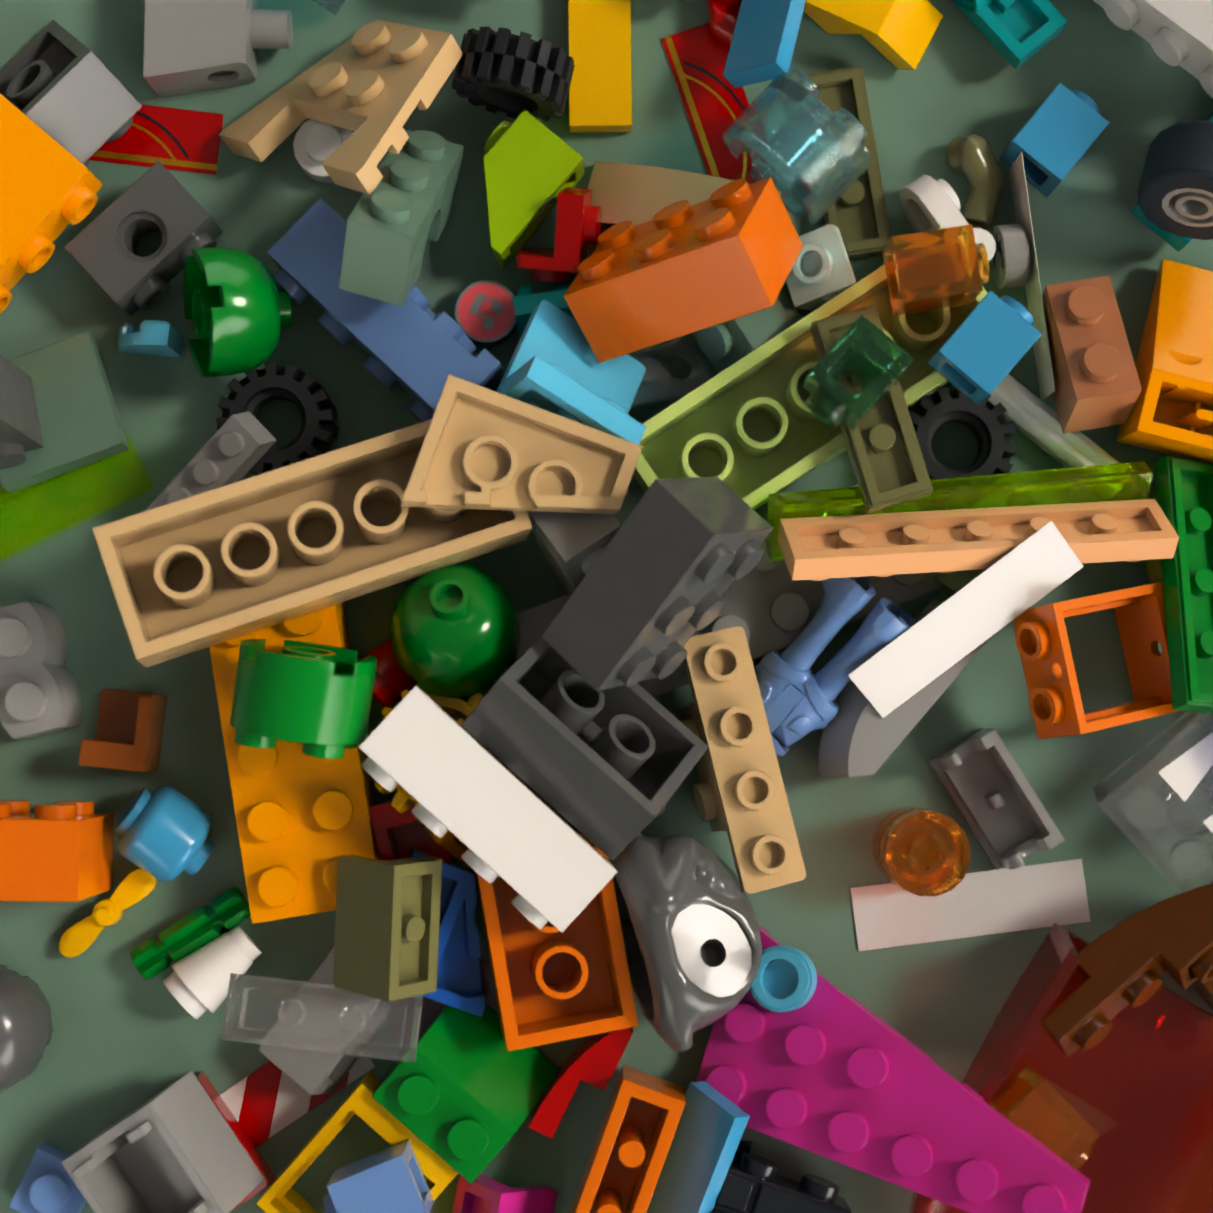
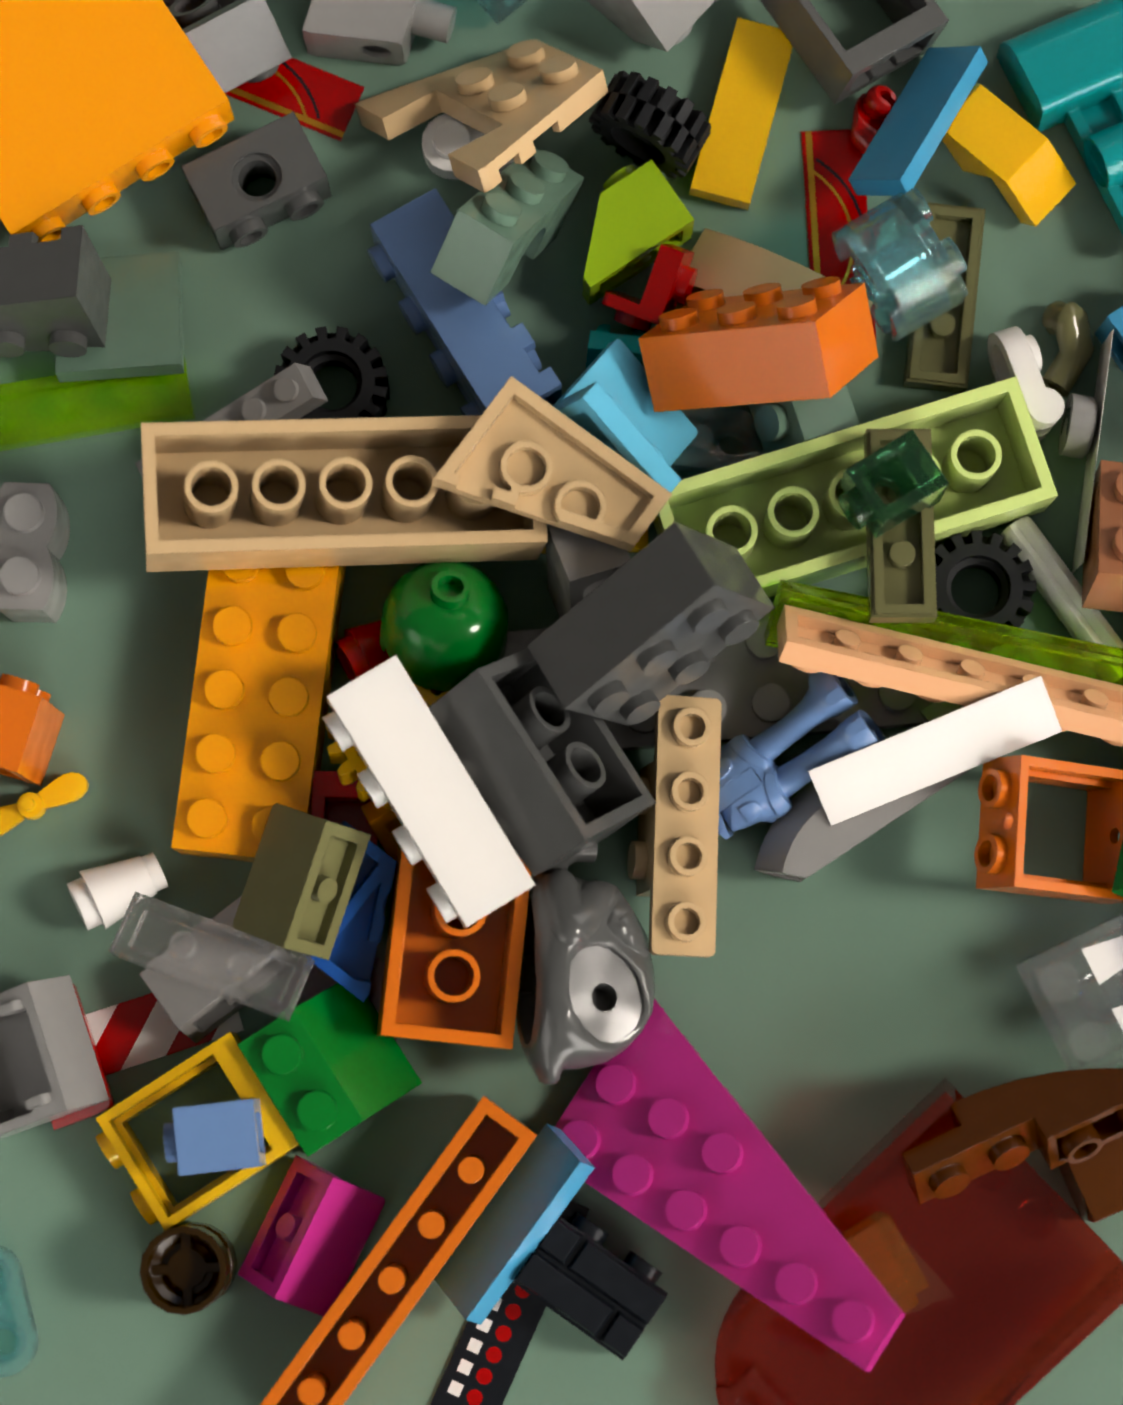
camera: 15 degrees right, 5 degrees down
dark orange panel [78,689,167,772] -> none
dark azure head [114,786,215,882] -> none
medium azure tile [118,320,184,358] -> none
green axle [130,888,251,979] -> none
green cylinder [183,247,291,378] -> none
green brick [230,639,377,759] -> none
coral tile [455,280,517,347] -> none
red slope [528,1027,634,1139] -> none
medium azure tile [750,946,817,1012] -> none
light aqua bracket [786,224,856,311] -> none
white sticker [850,858,1091,951] -> none
clear orange wheel [873,807,970,897] -> none
clear orange brick [882,224,989,316] -> none
dark azure brick [927,290,1042,405] -> none
light grey hinge [928,728,1065,870] -> none

